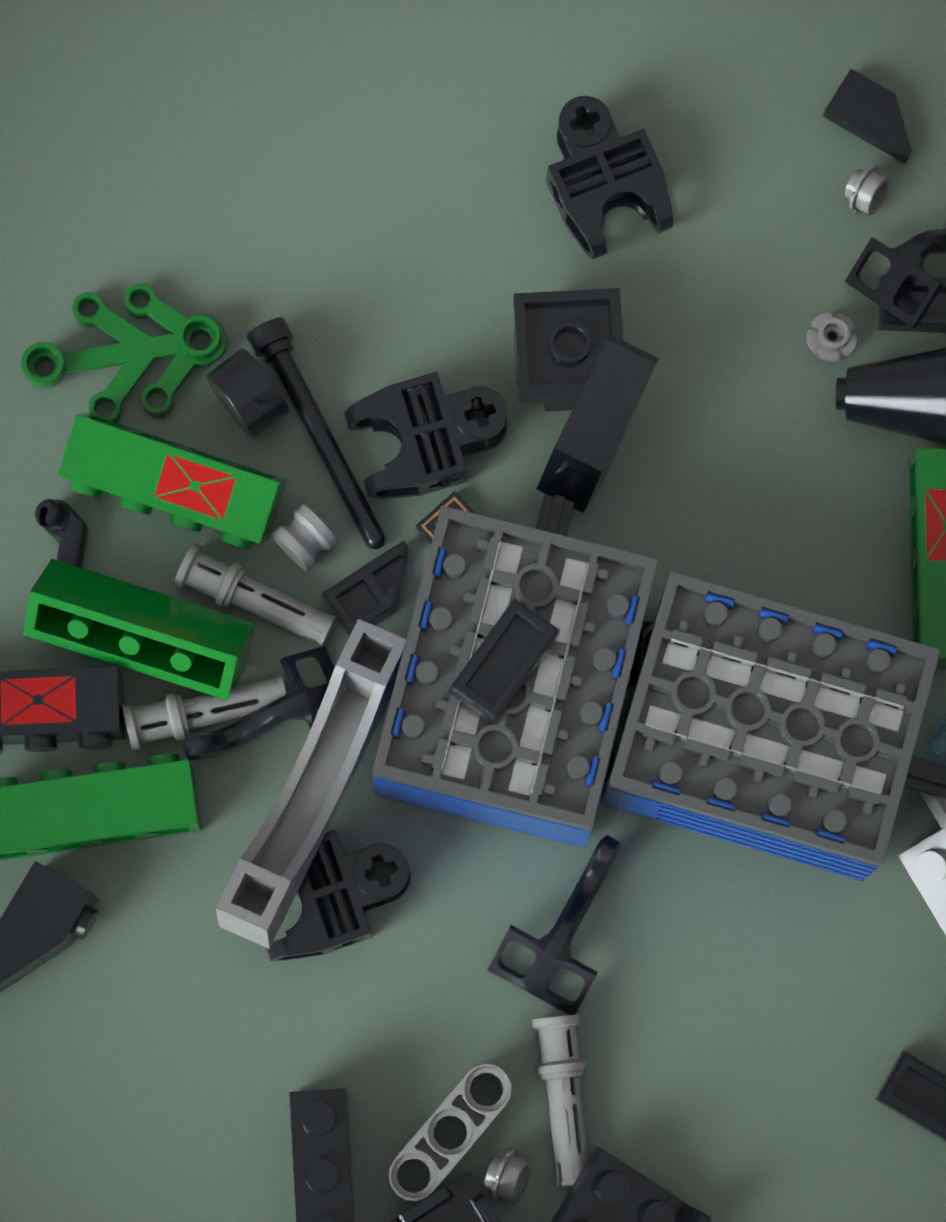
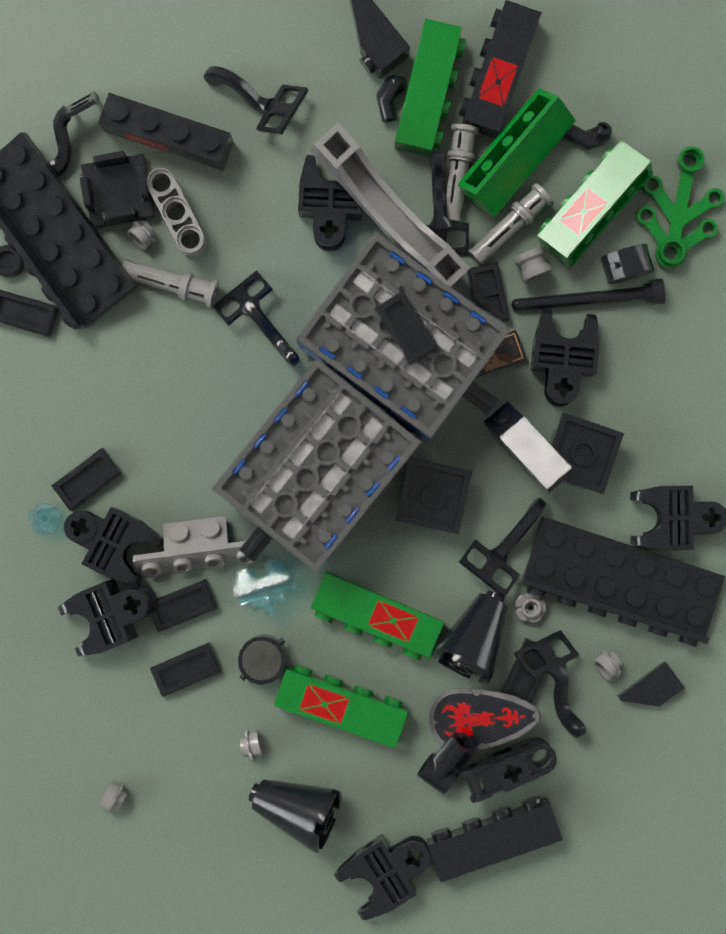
camera: 115 degrees right, 10 degrees up
none -> black piece [203,66,309,135]
none -> black arm [376,75,407,122]
none -> black panel [395,457,472,534]
none -> black piece [459,497,546,598]
none -> black bracket [521,517,725,647]

